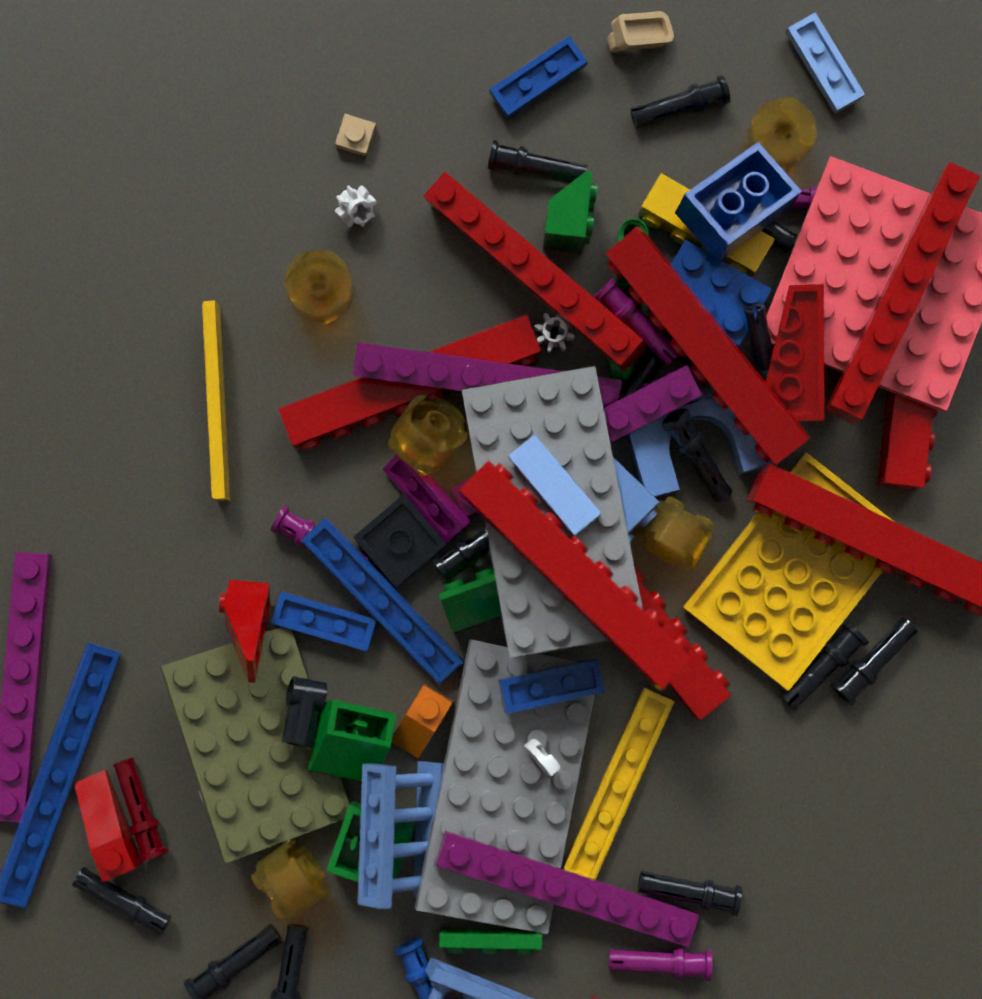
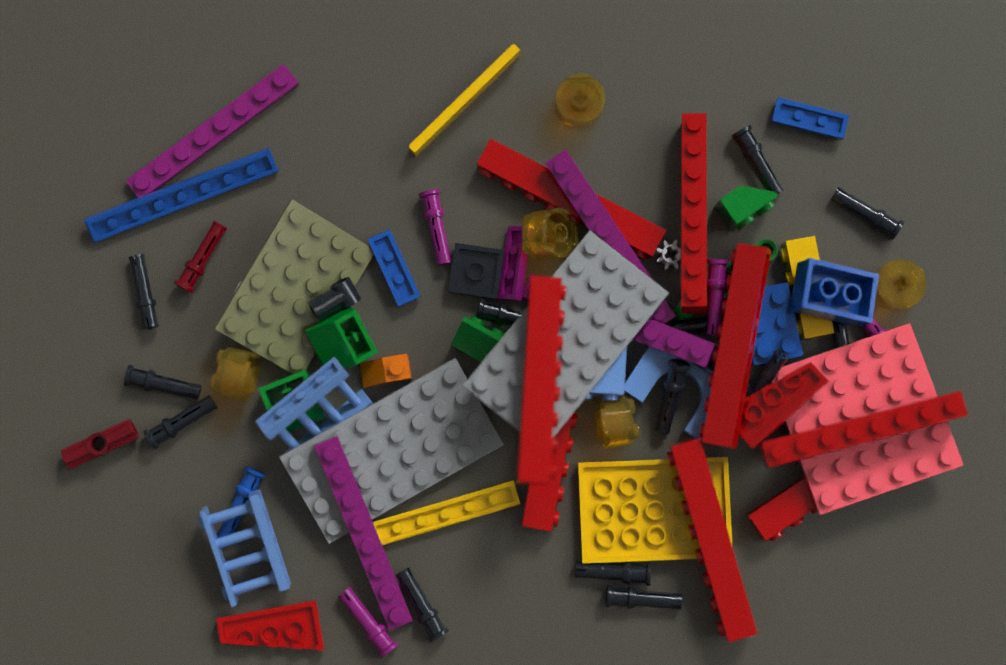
camera: 50 degrees right, 0 degrees up
red slope [74,769,143,882] -> none
red slope [219,580,271,683] -> none
blue tile [301,517,464,685] -> none
white gear [334,185,377,227] -> none
tan plate [335,114,376,157] -> none
green plate [439,927,542,955] -> none
blue plate [498,659,605,714] -> none
light blue tile [508,434,601,536] -> none
white tile [524,739,560,776] -> none
tan piece [606,11,674,53] -> none
light blue plate [785,12,865,114] -> none

